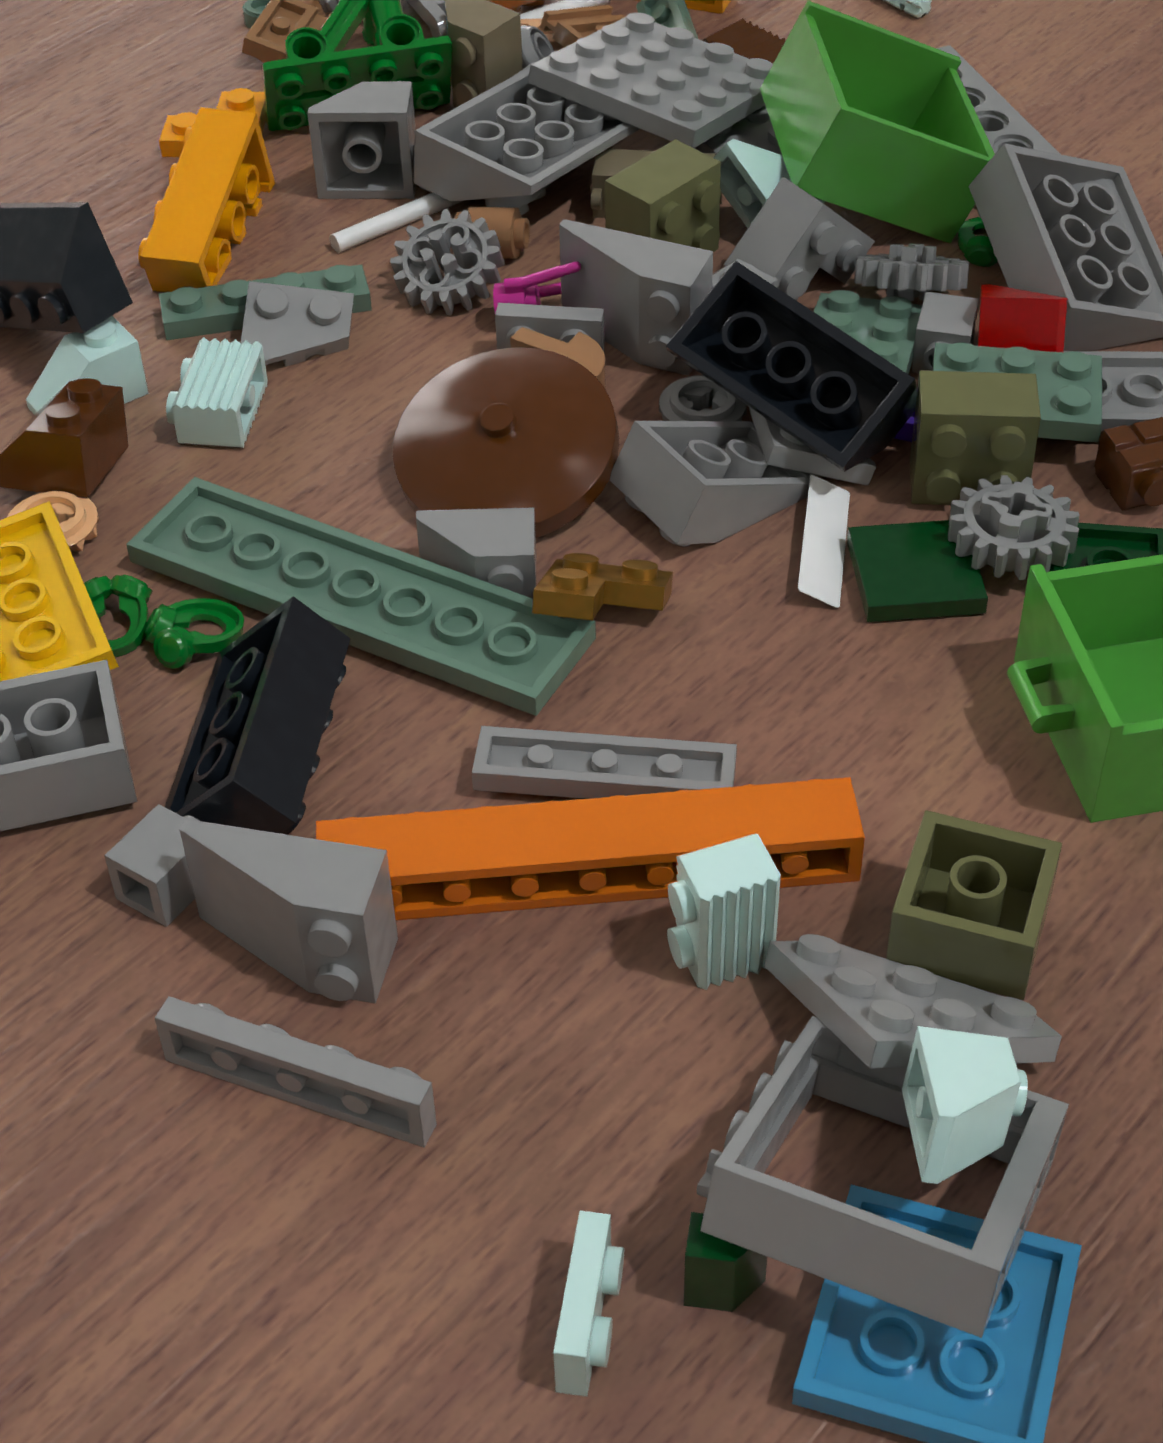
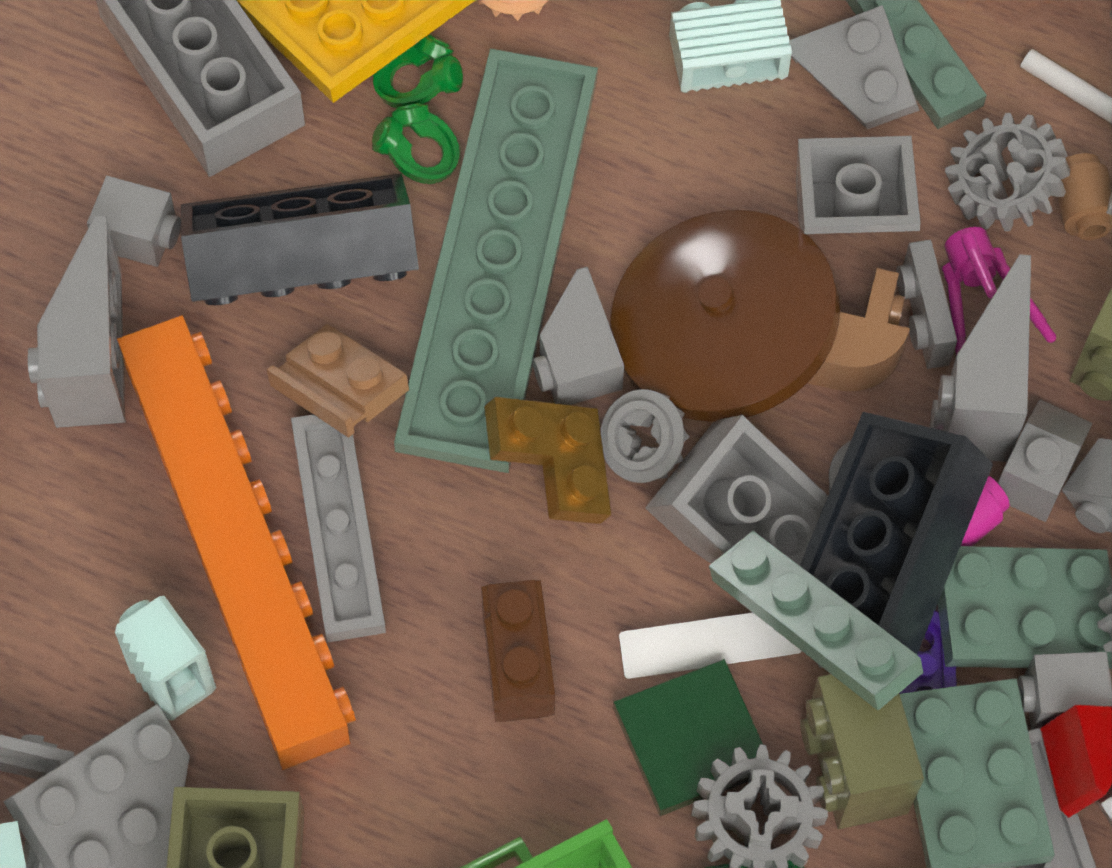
camera: 70 degrees right, 20 degrees up
none -> medium nougat plate [266,324,409,438]
none -> reddish brown brick [481,580,555,722]
none -> light grey gear [600,389,690,483]
none -> sand green plate [709,531,923,711]
none -> light grey slope [796,136,921,234]

